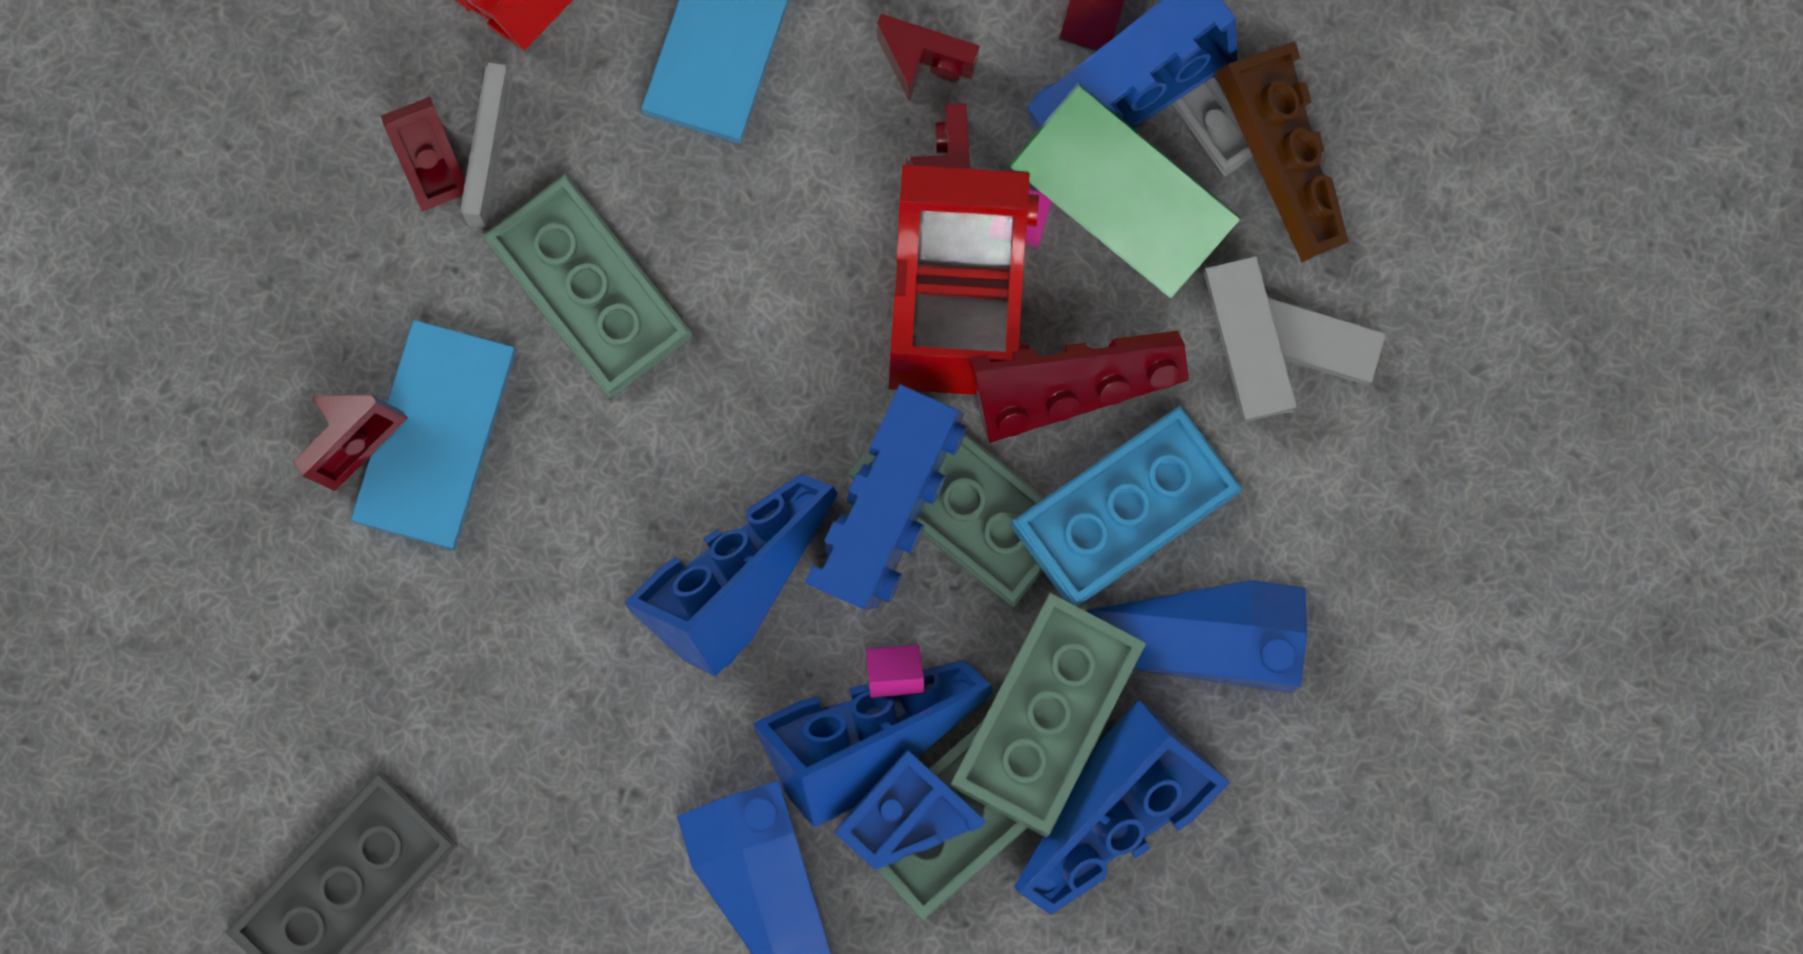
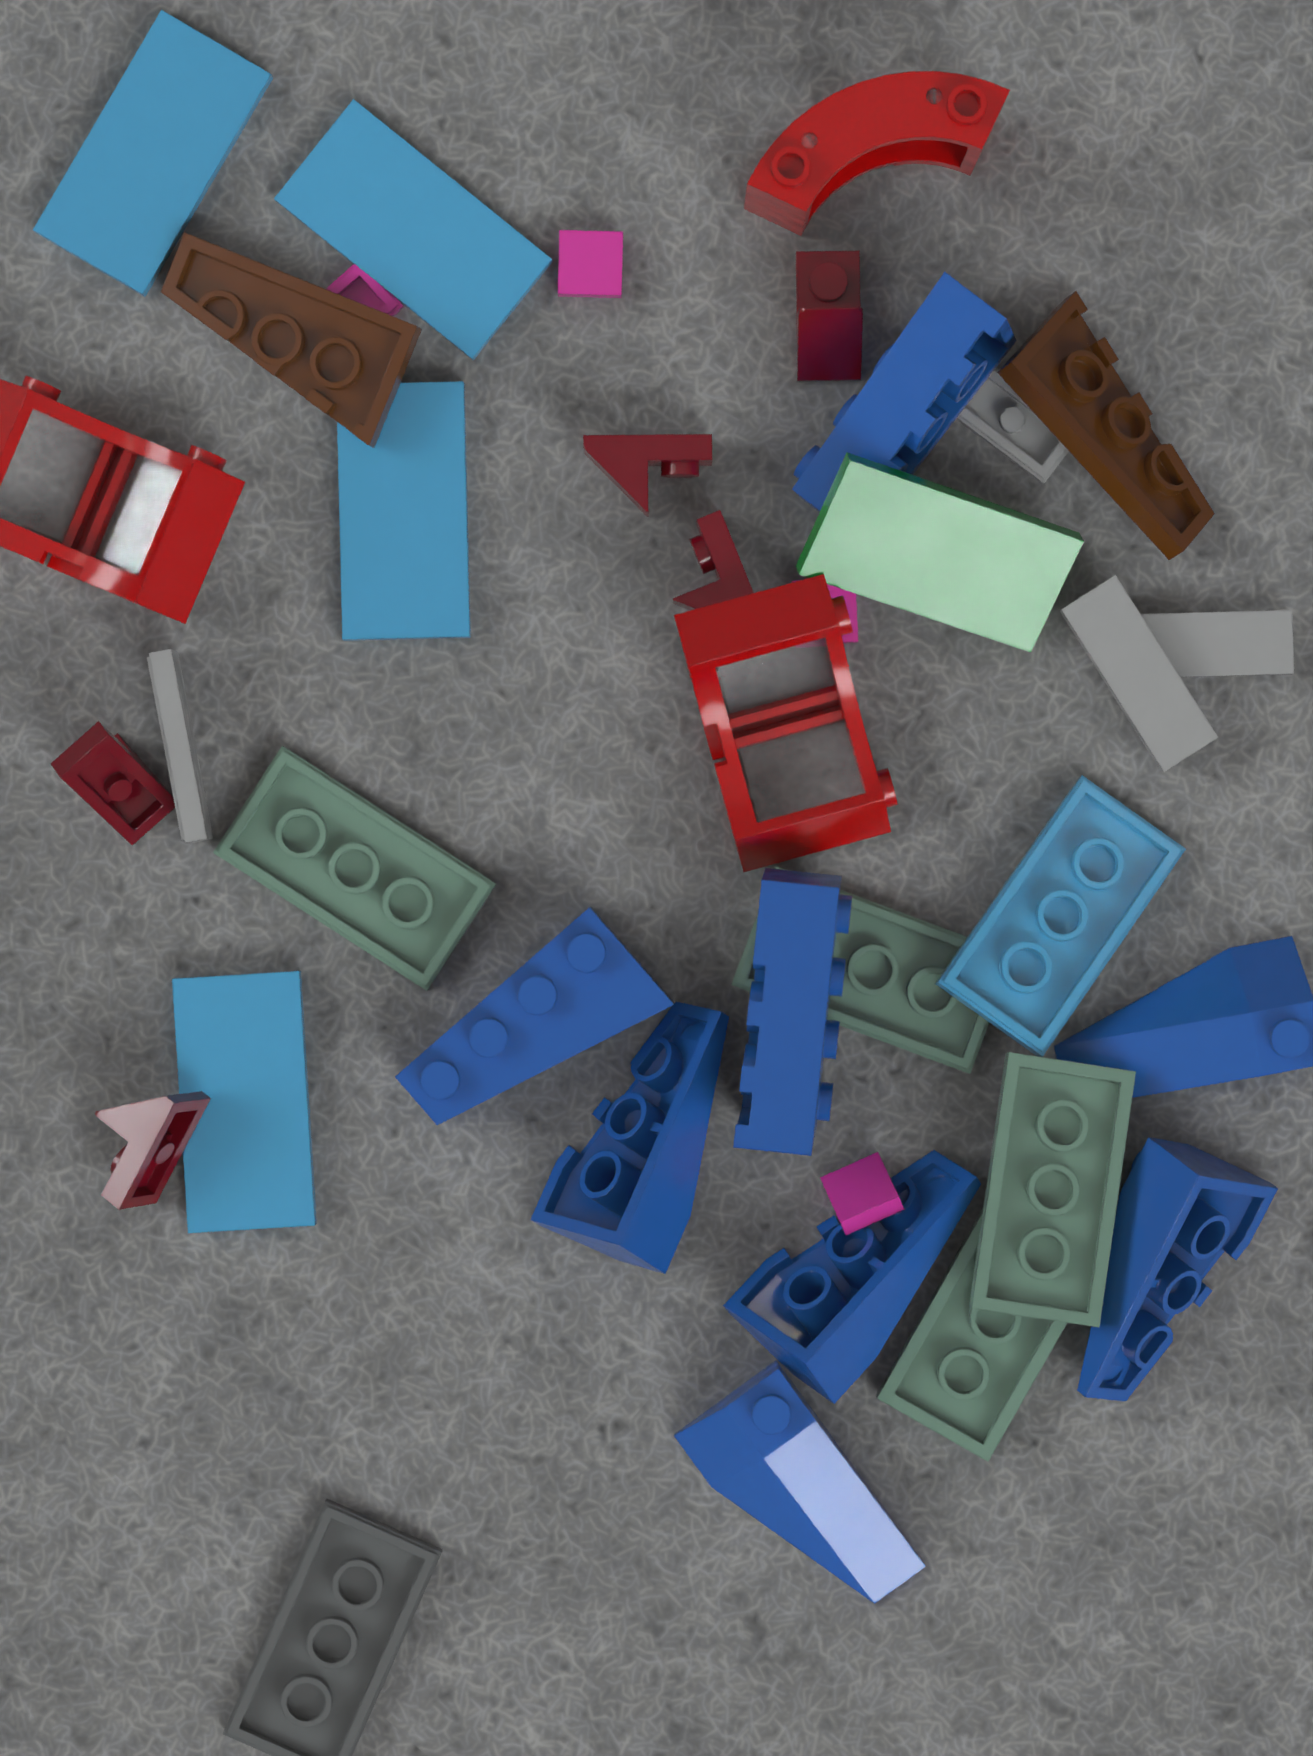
camera: 15 degrees left, 10 degrees up
blue wing [833,750,986,870] -> none
dark red wing [969,330,1189,443] -> none
none -> blue wedge [395,907,674,1125]

